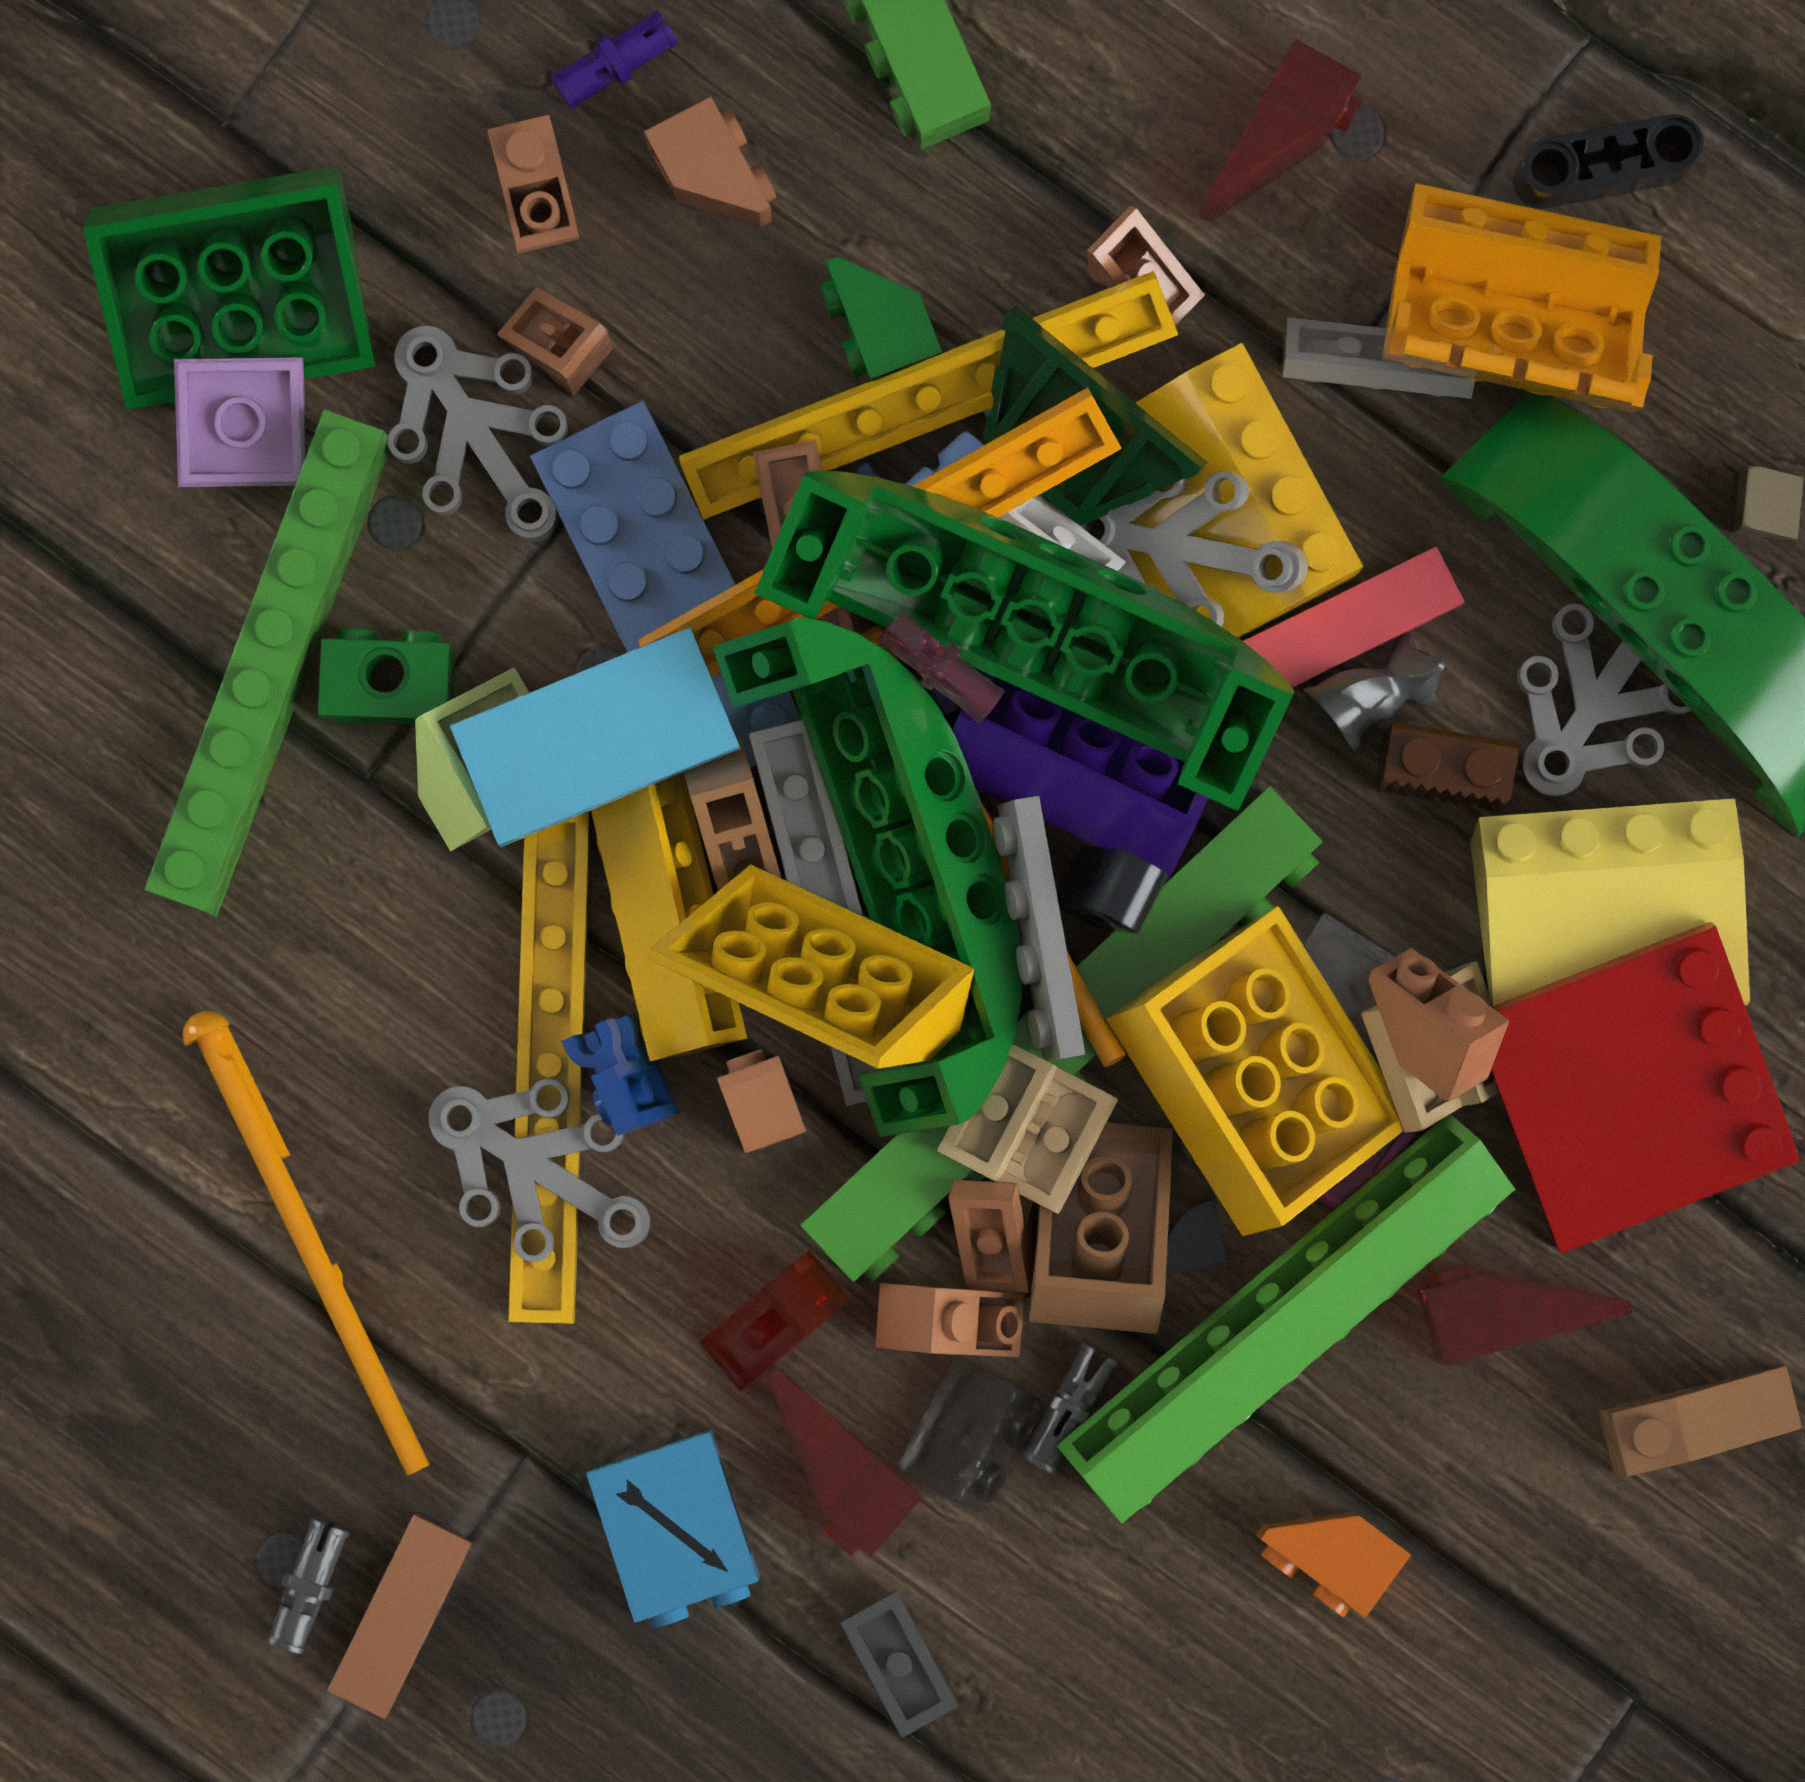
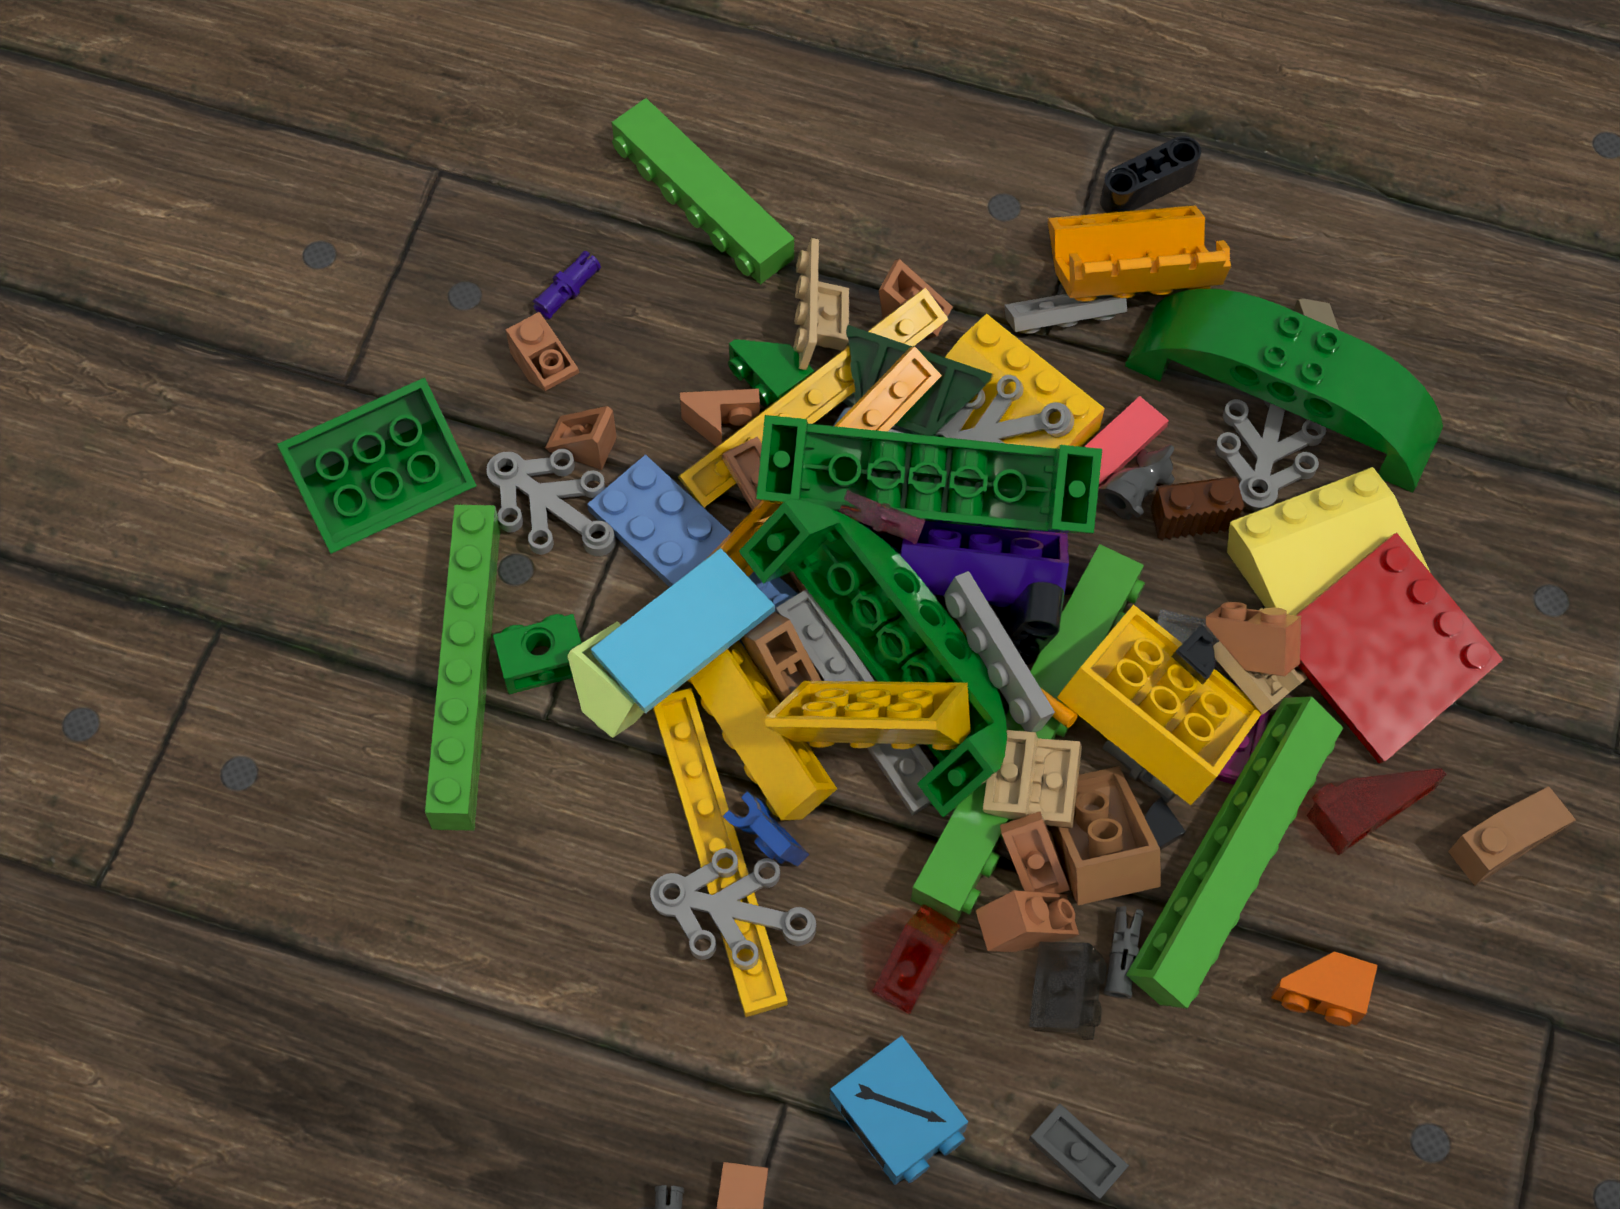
camera: 15 degrees left, 20 degrees down
lavender plate [174,358,306,487] -> none
light orange bar [182,1011,430,1476] -> none
nougat slope [644,97,777,227] -> none
nougat slope [717,1049,807,1154] -> none
clear red slope [767,1367,922,1557] -> none
clear red slope [1199,39,1364,223] -> none
none -> nougat slope [680,389,760,447]
none -> tan bracket [794,238,849,370]
none -> black tile [1171,624,1215,684]

